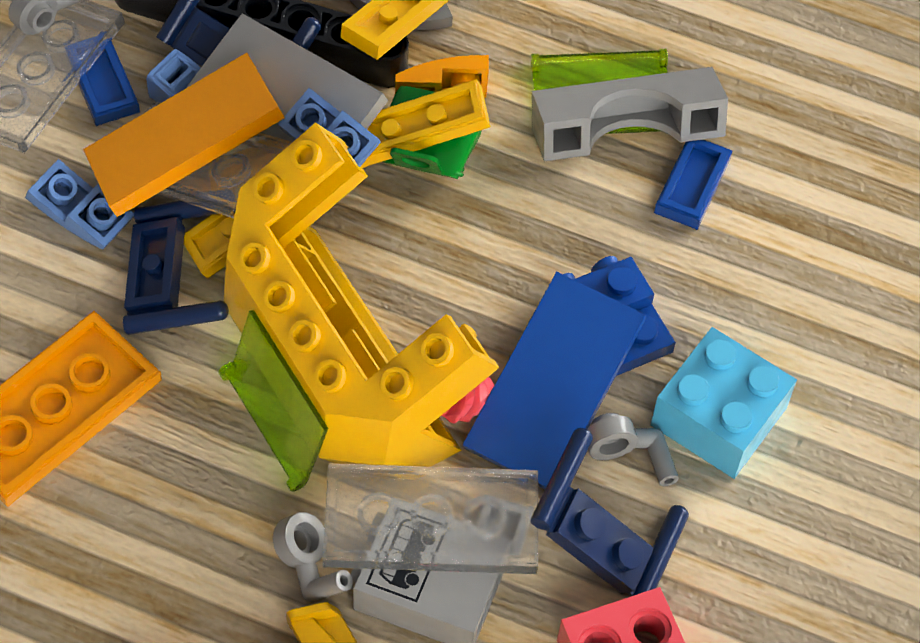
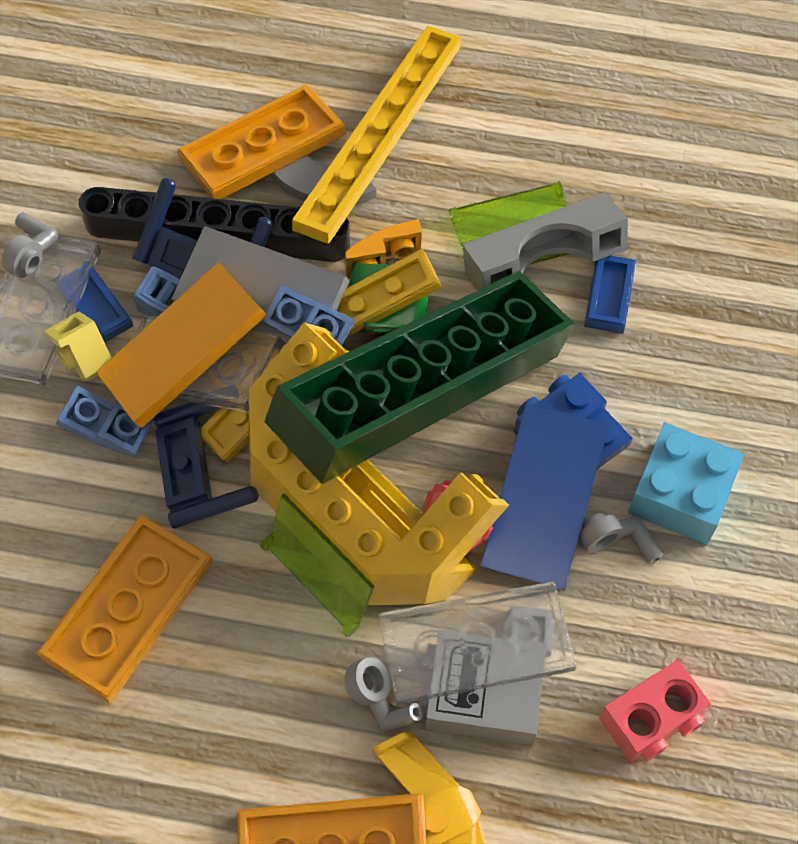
camera: 10 degrees left, 5 degrees up
dark blue plate [530,428,689,597] -> none
none -> light yellow brick [43,311,112,381]
none -> dark green brick [264,271,575,484]

